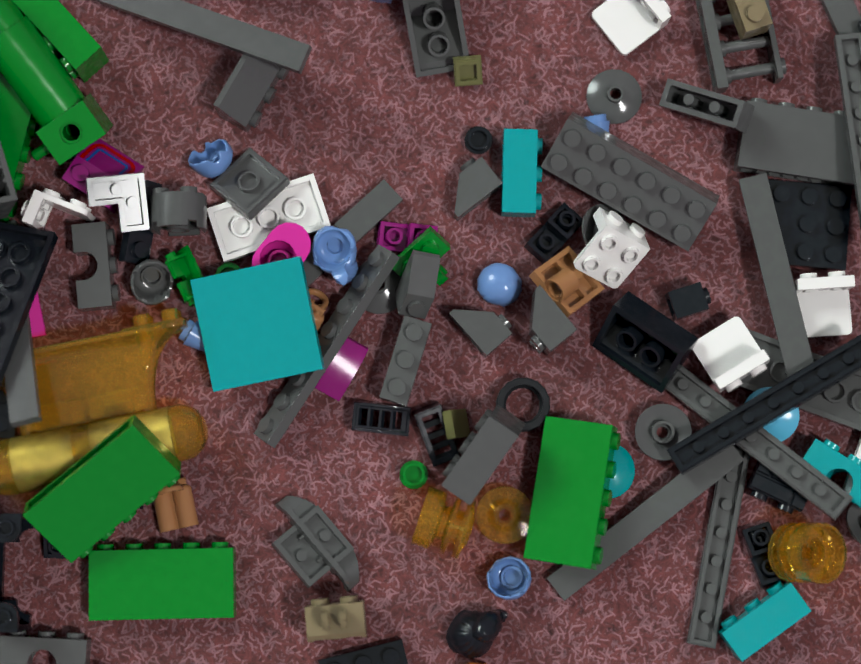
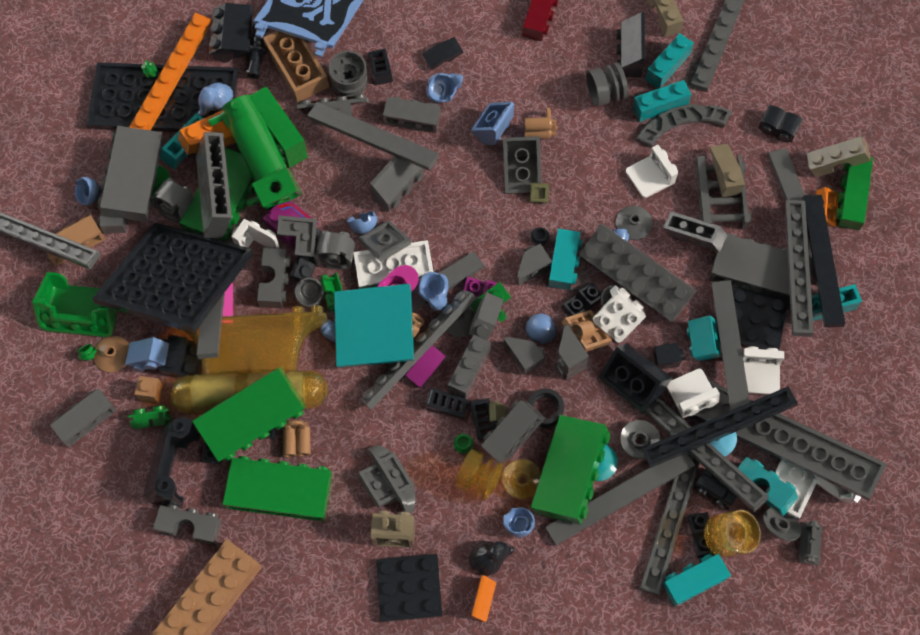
camera: 15 degrees right, 15 degrees down
none -> teal brick [687,316,722,361]

